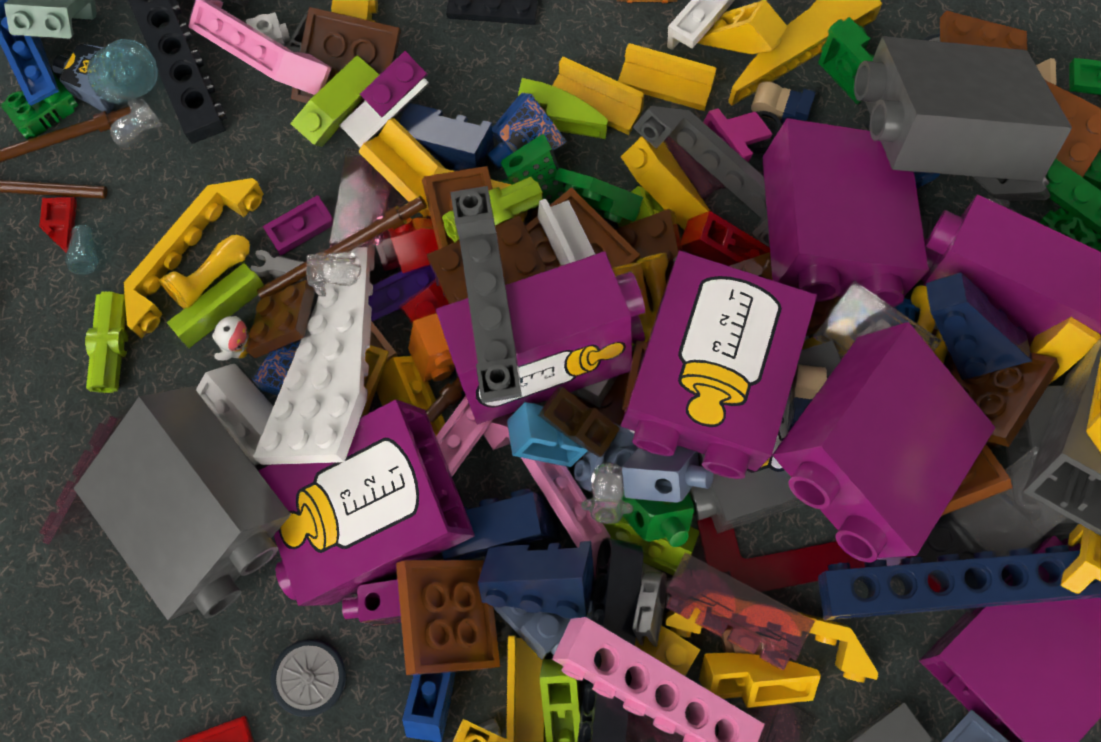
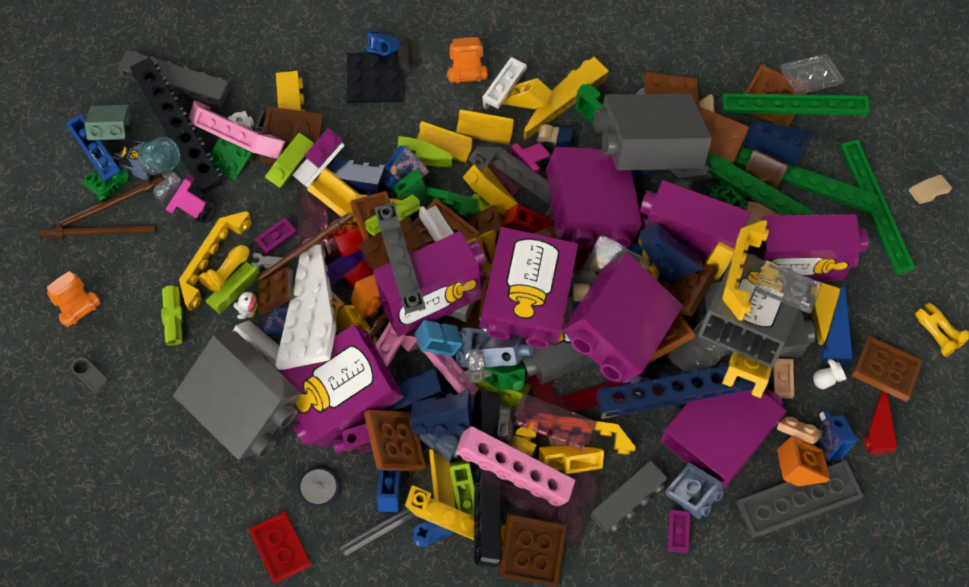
camera: 10 degrees left, 5 degrees down
red tile [39,197,77,254] -> none
clear pink windscreen [39,416,117,545] -> none
clear light blue cone [65,225,99,275] -> none
clear animal [306,252,361,297] -> none
dark brown slope [538,387,620,457] -> none
none -> dark pink piece [165,175,216,223]
none -> green hinge [210,137,255,181]

